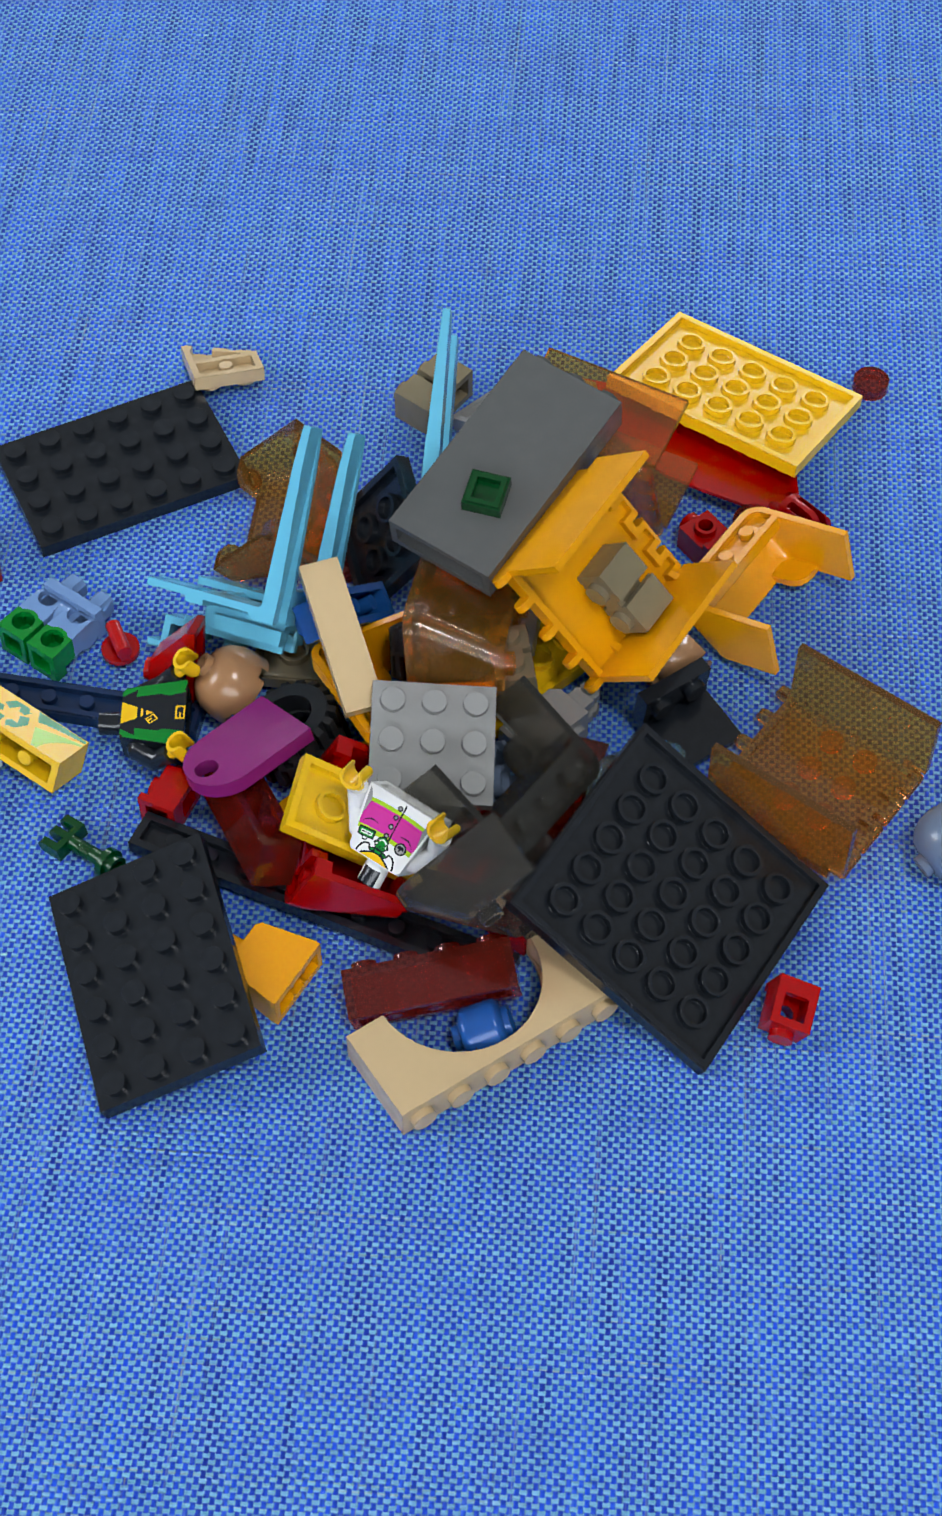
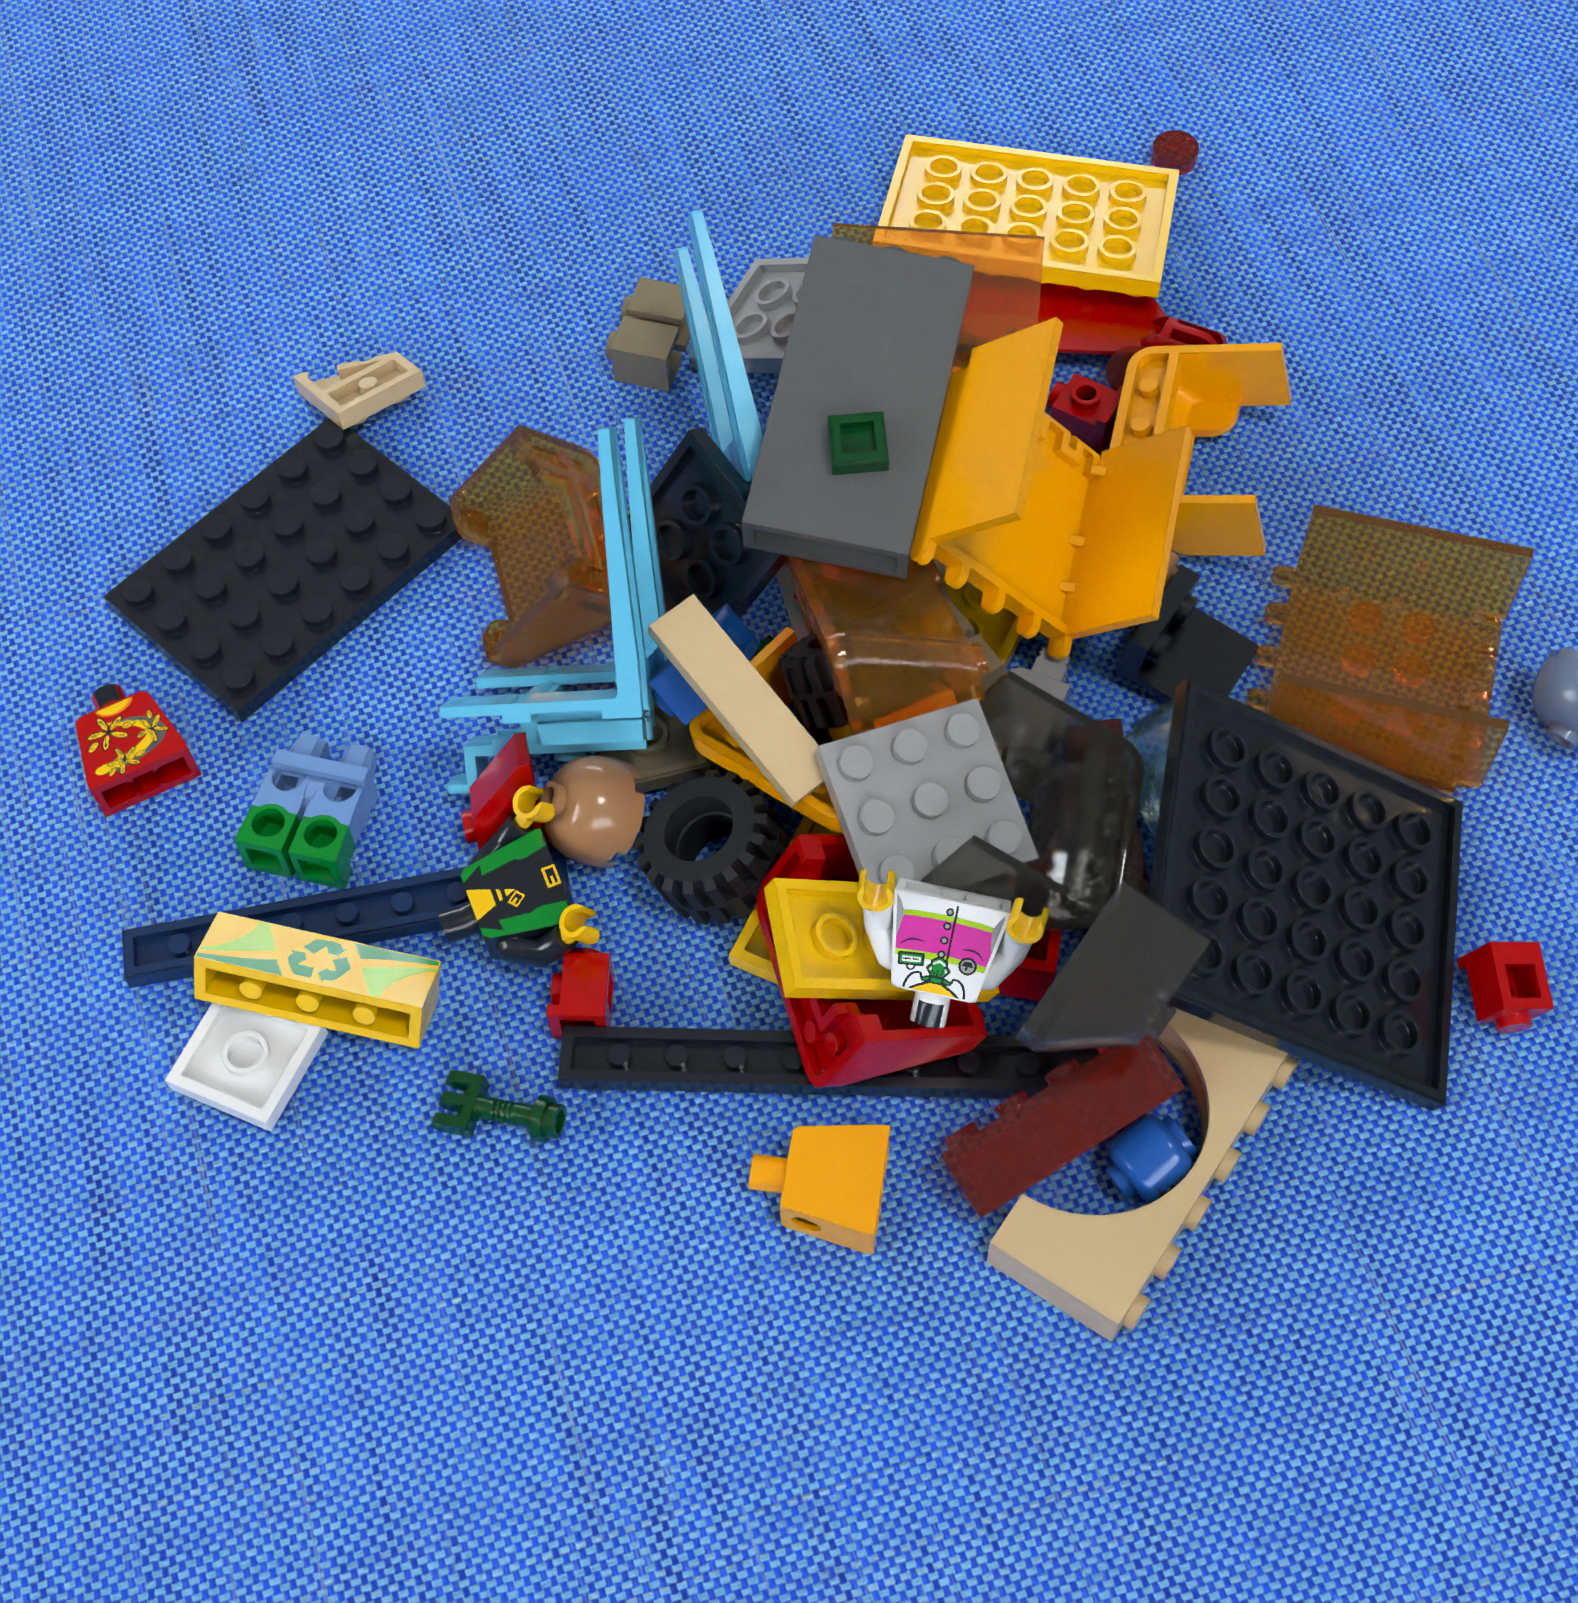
camera: 20 degrees left, 5 degrees up
black plate [49,832,267,1119] -> none
red plate [101,620,140,666] -> none
magenta tile [183,696,314,798] -> none
clear red brick [204,772,302,887] -> none
dark tan piece [577,542,674,634] -> none

